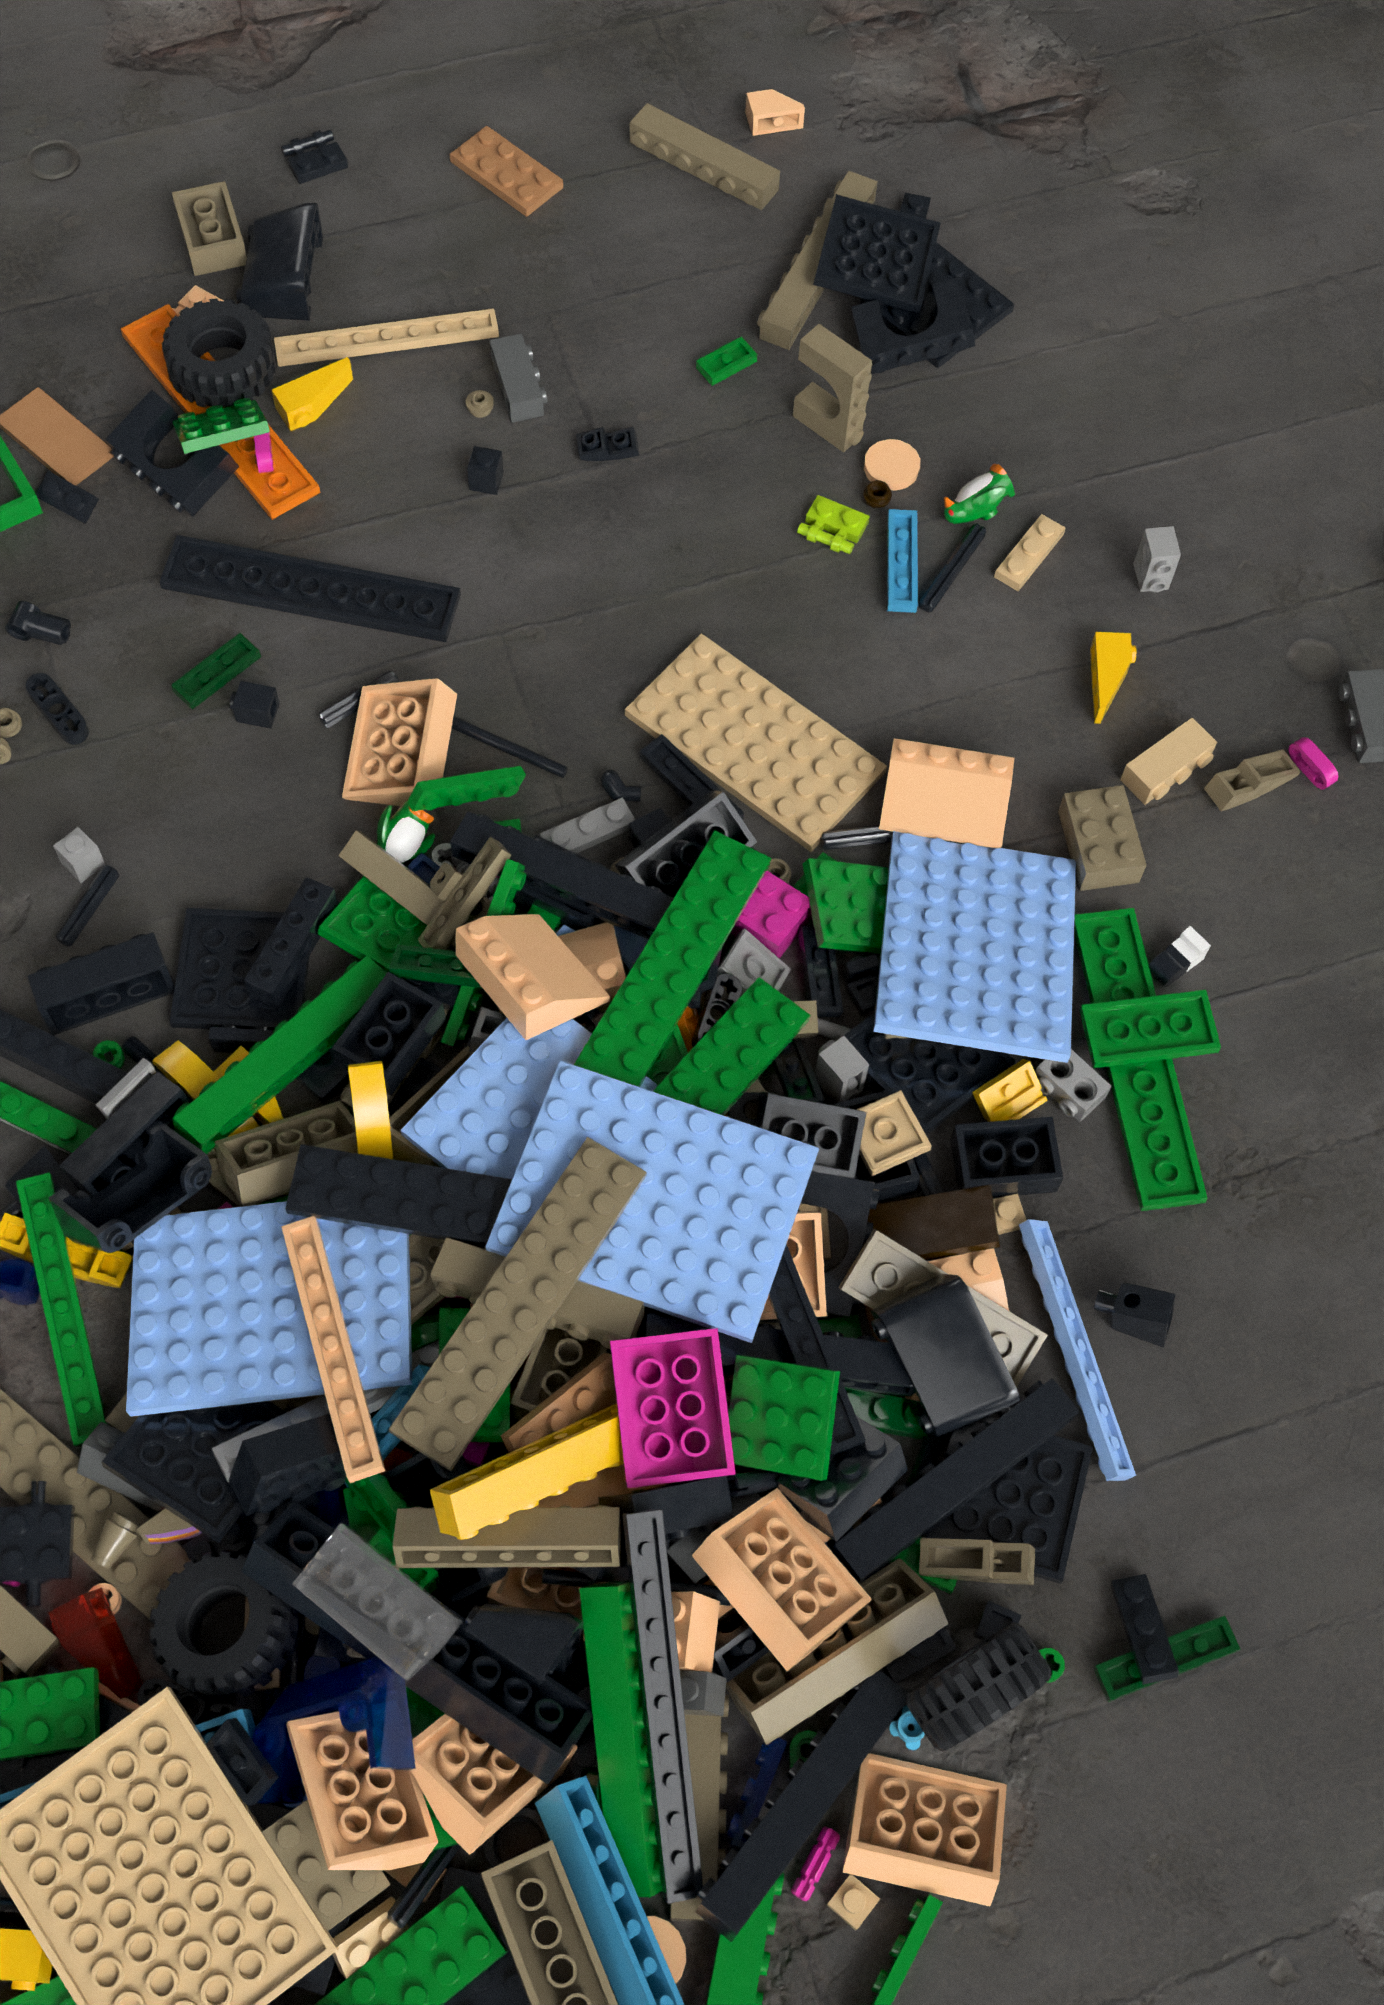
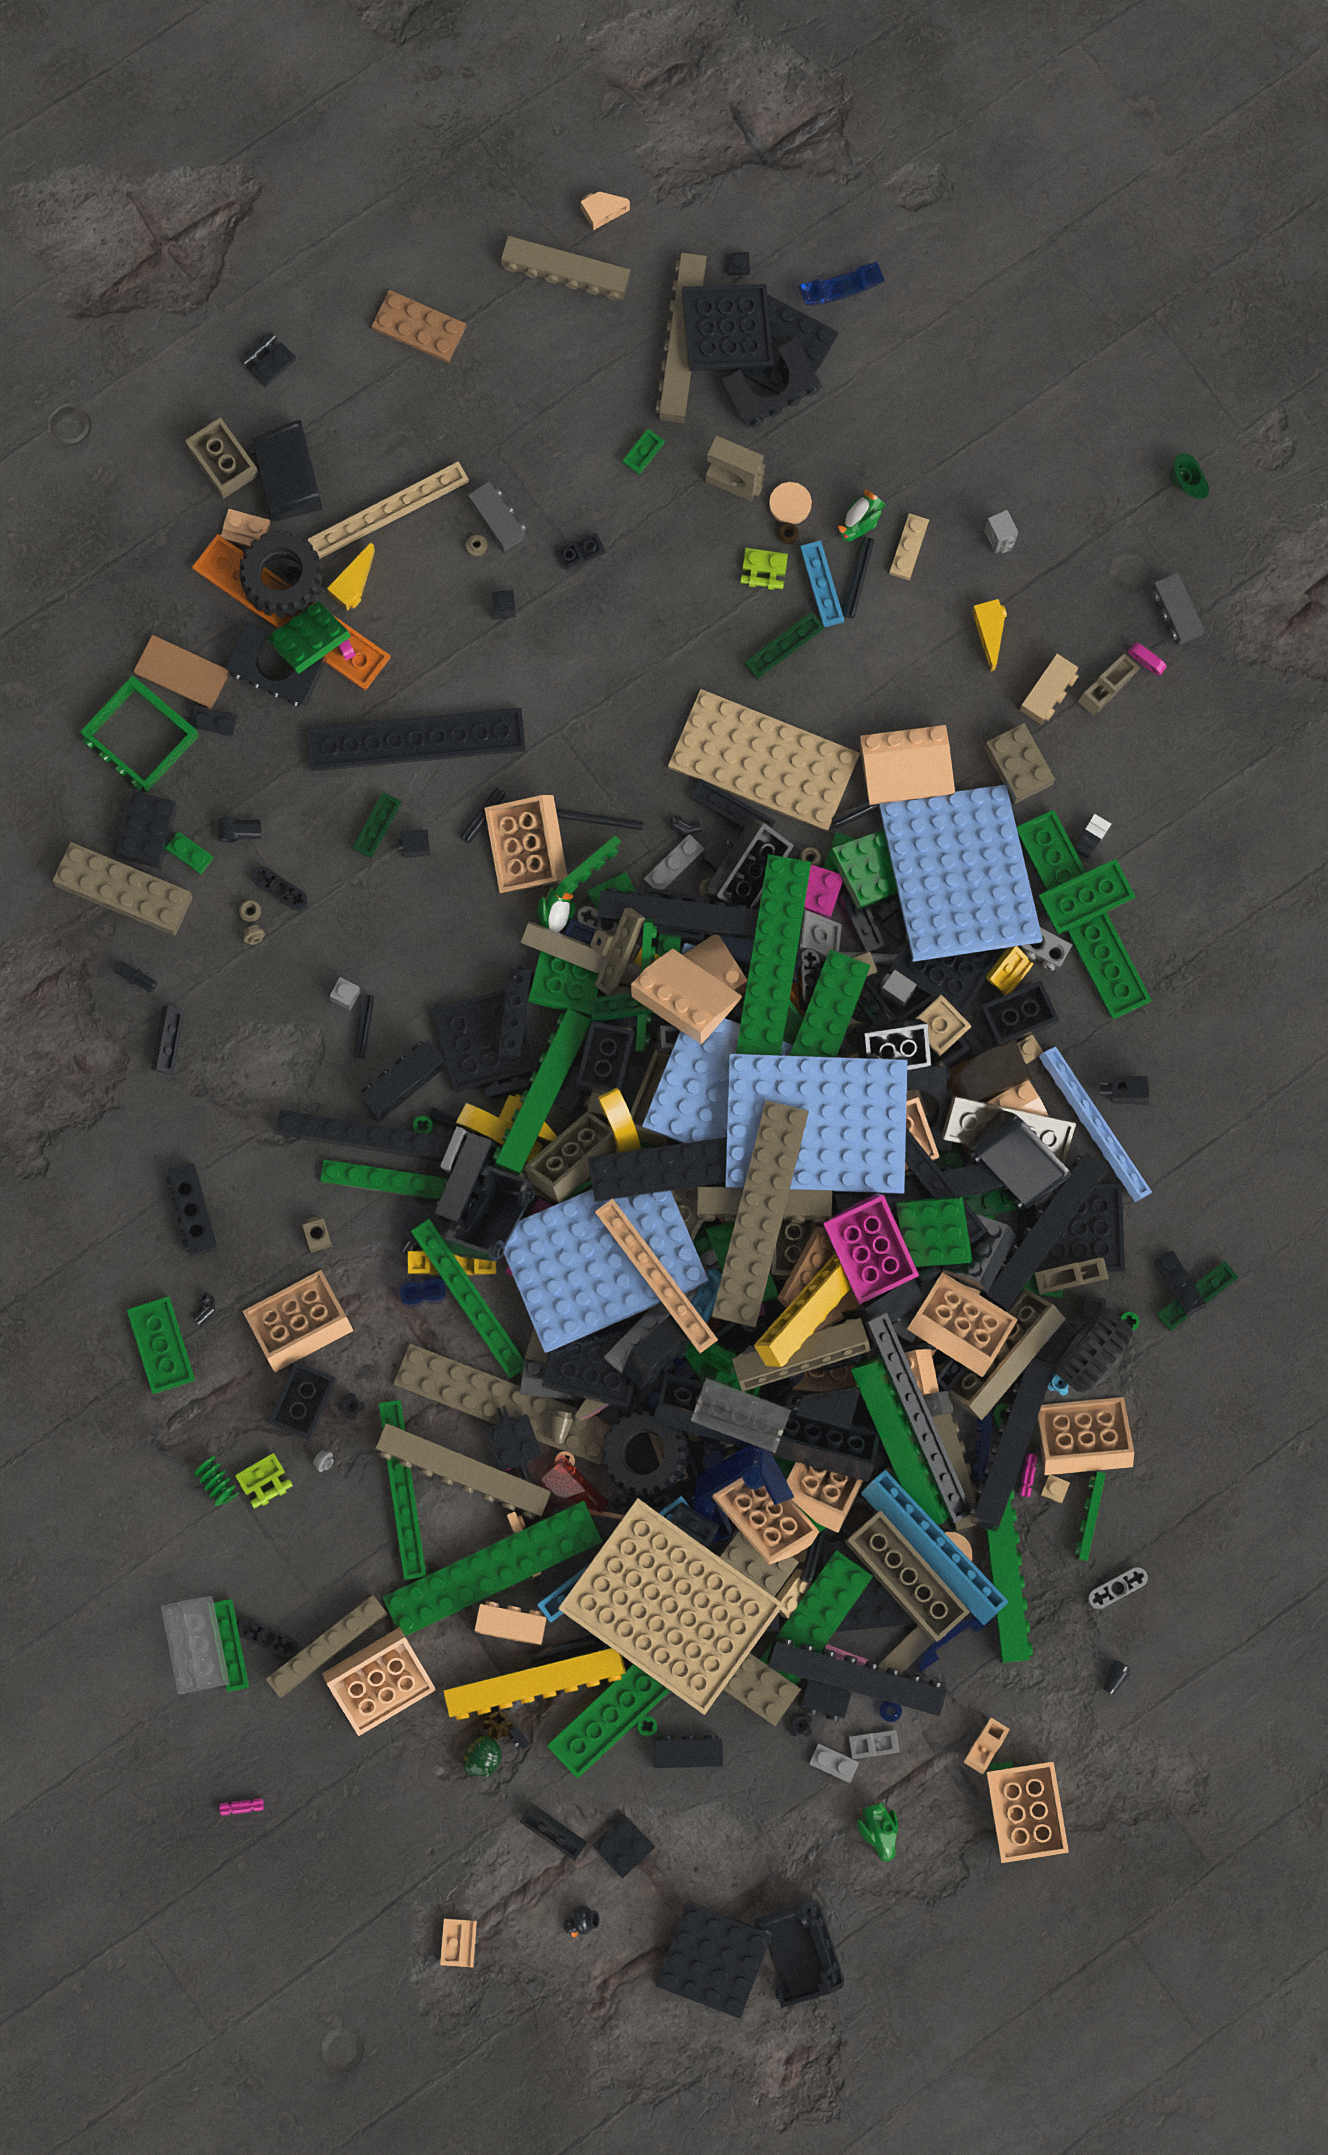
camera: 20 degrees left, 15 degrees up
none -> dark green plate [744,611,825,681]
none -> clear blue slope [799,261,885,306]

